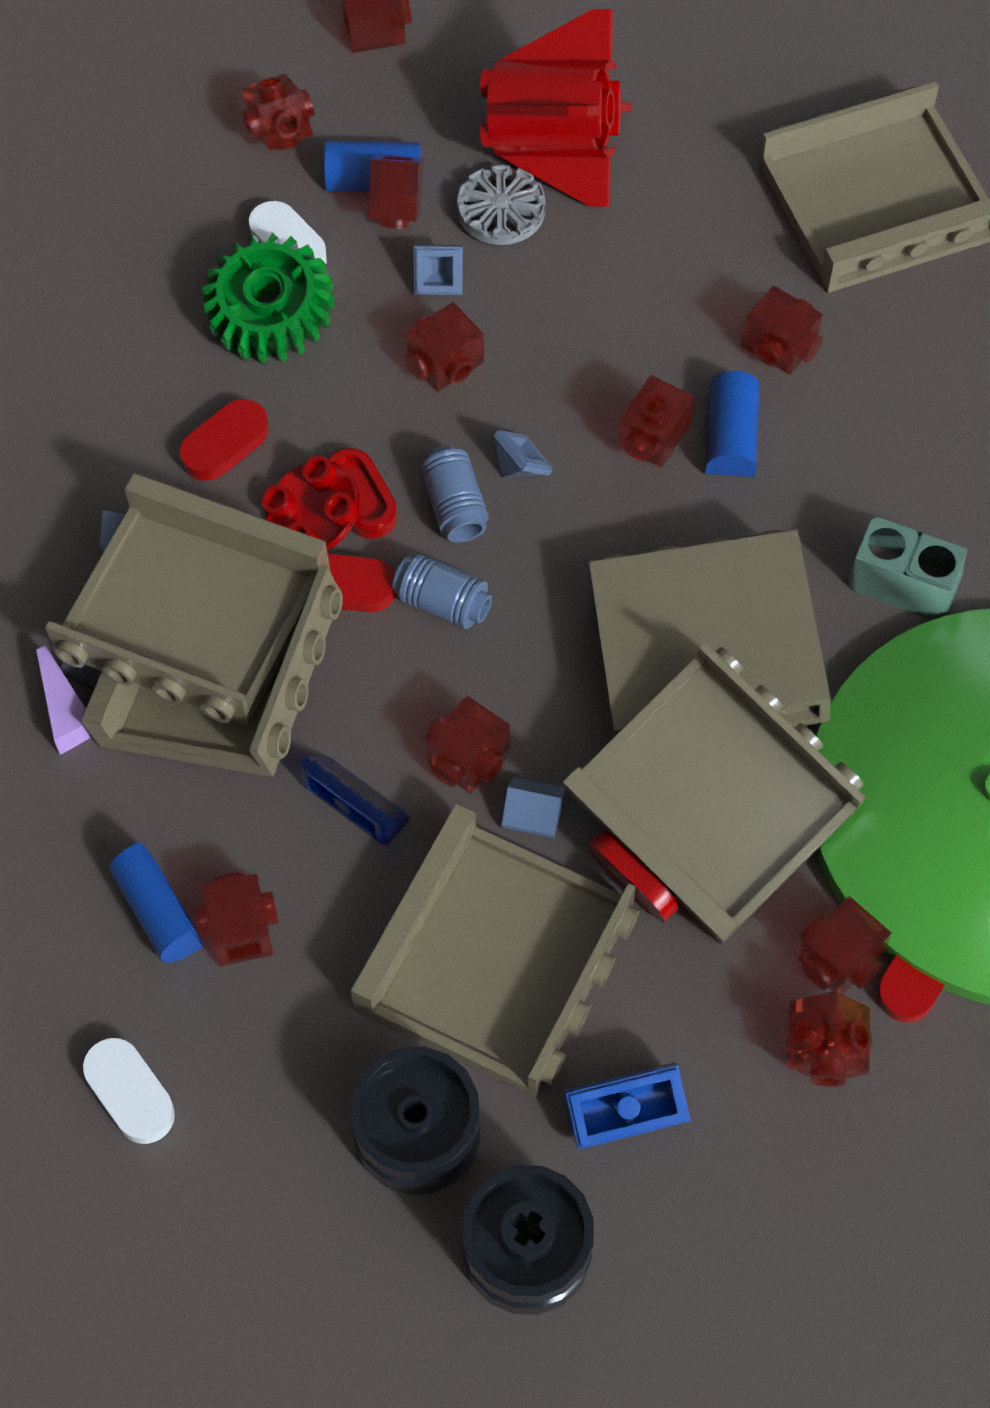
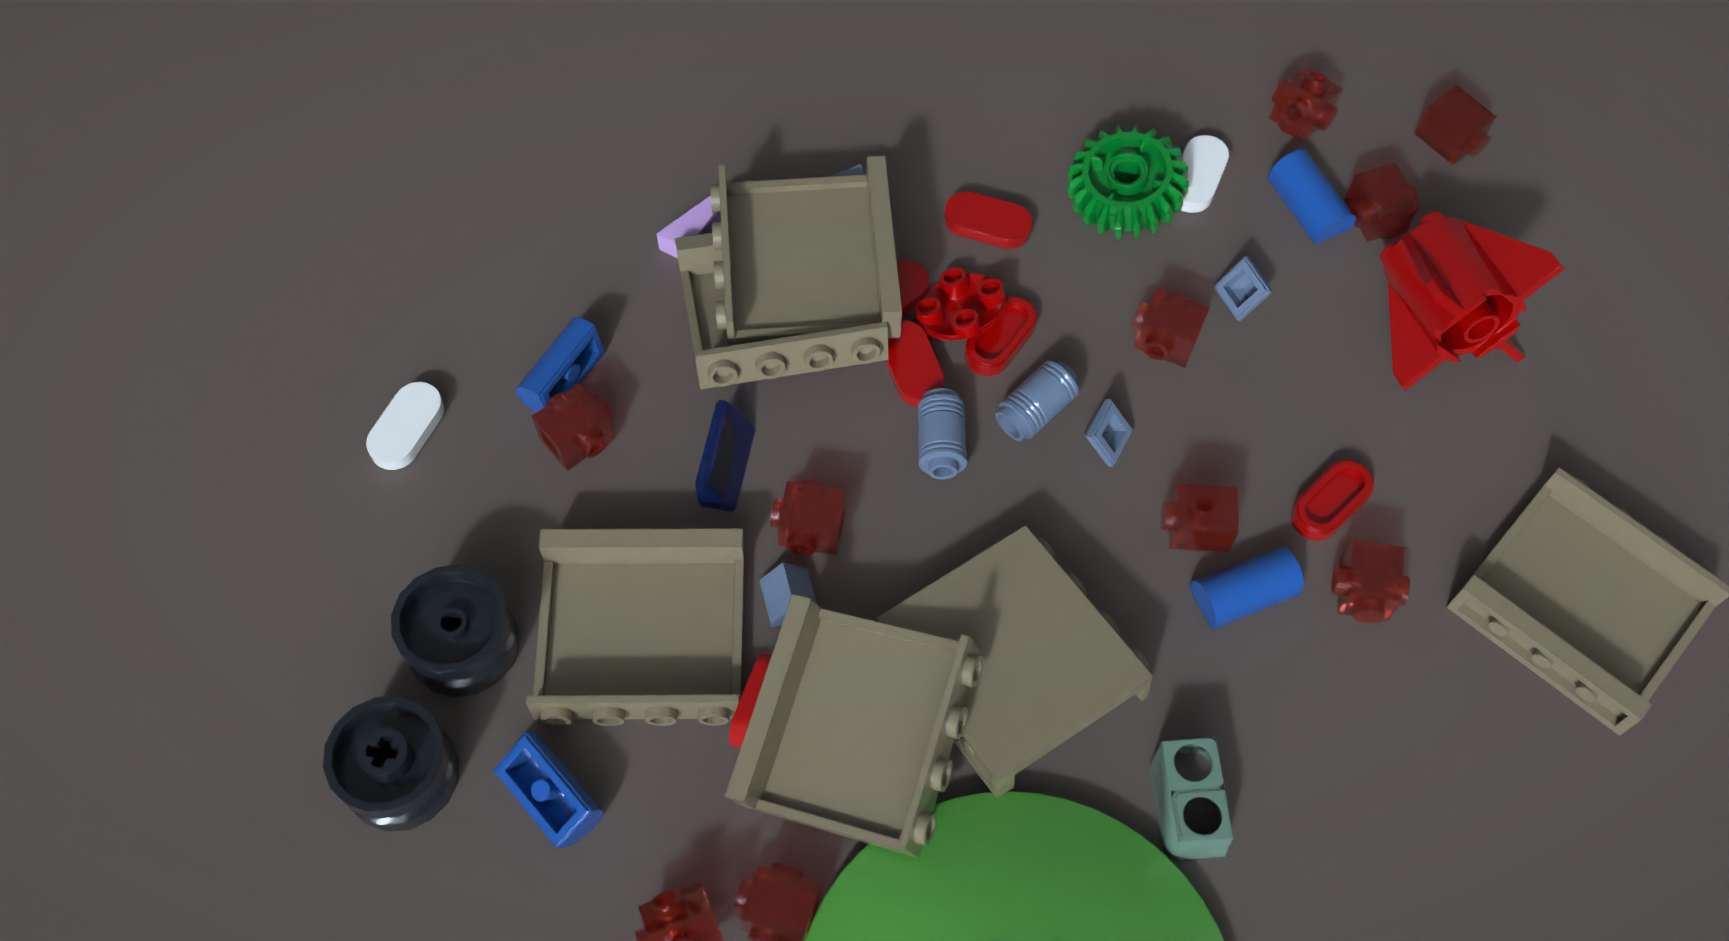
camera: 60 degrees right, 0 degrees up
clear red brick [368,155,424,229] -> none
light grey wheel [457,165,546,245] -> none
none -> red tile [1291,460,1374,541]
none -> clear red brick [1344,163,1421,242]

